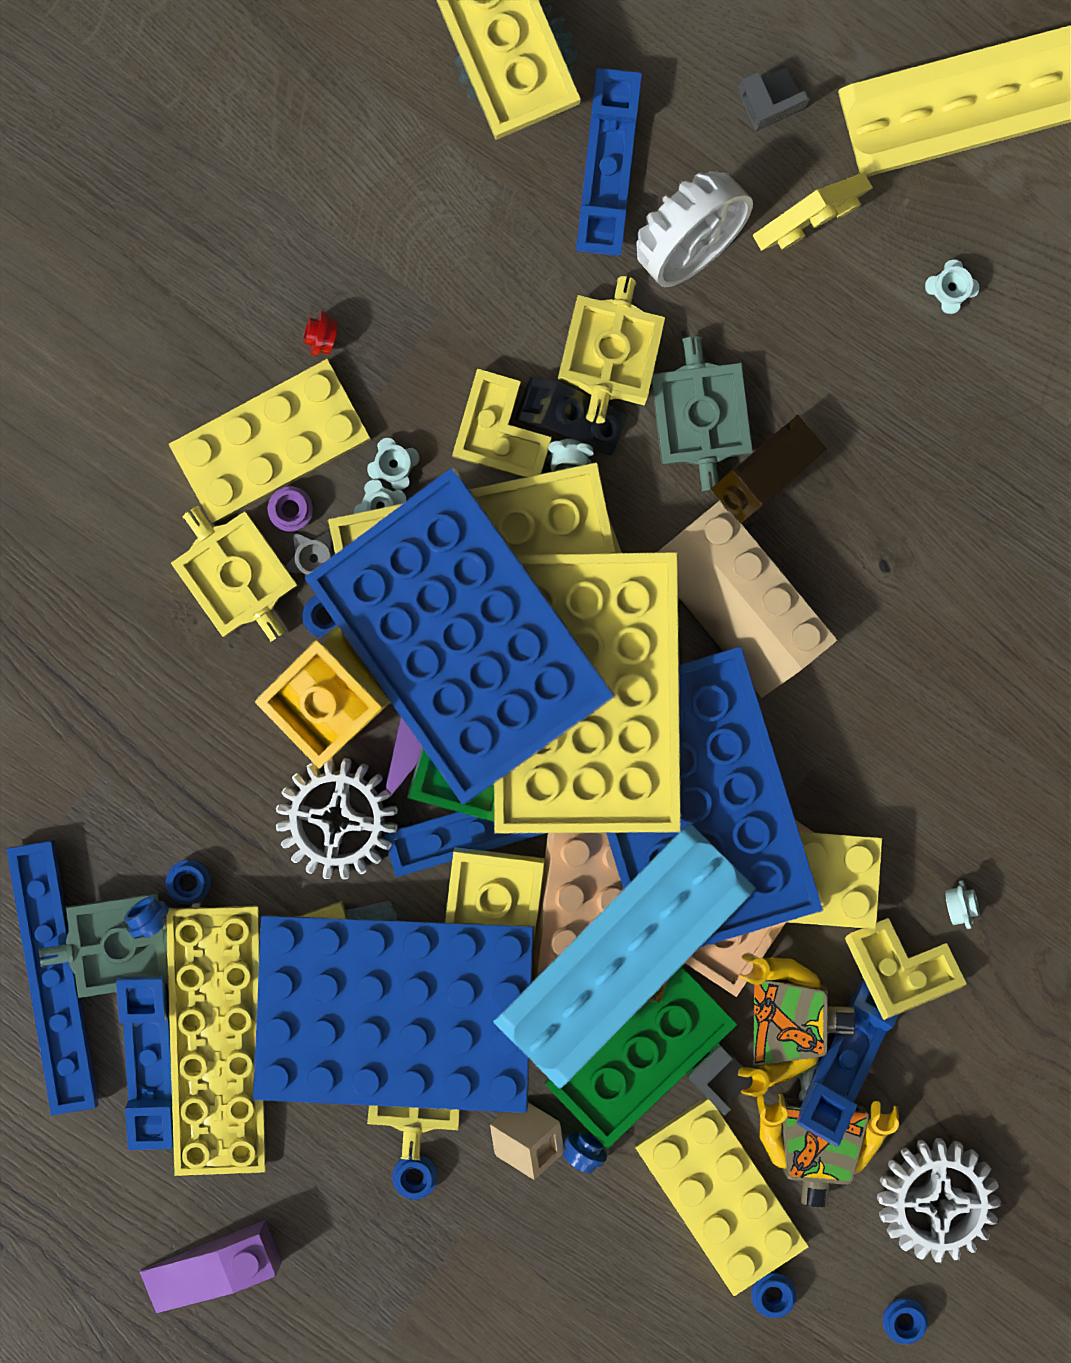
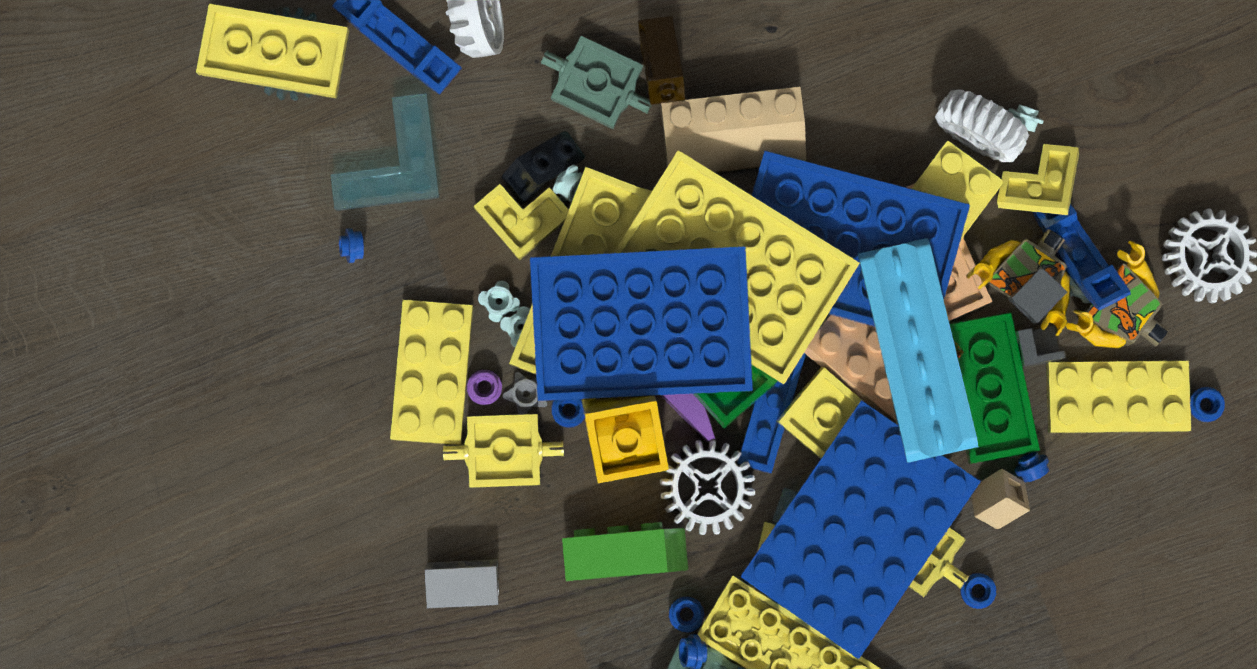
camera: 60 degrees left, 5 degrees down
red plate [303,311,338,357] -> none
light yellow plate [557,276,665,423] -> none
none -> clear light blue plate [330,93,440,211]
none -> blue plate [339,228,364,263]
none -> light grey hinge [425,559,499,608]
none -> bright green wedge [562,522,688,581]
none -> white gear [935,90,1029,162]
none -> dark grey panel [1008,269,1067,323]

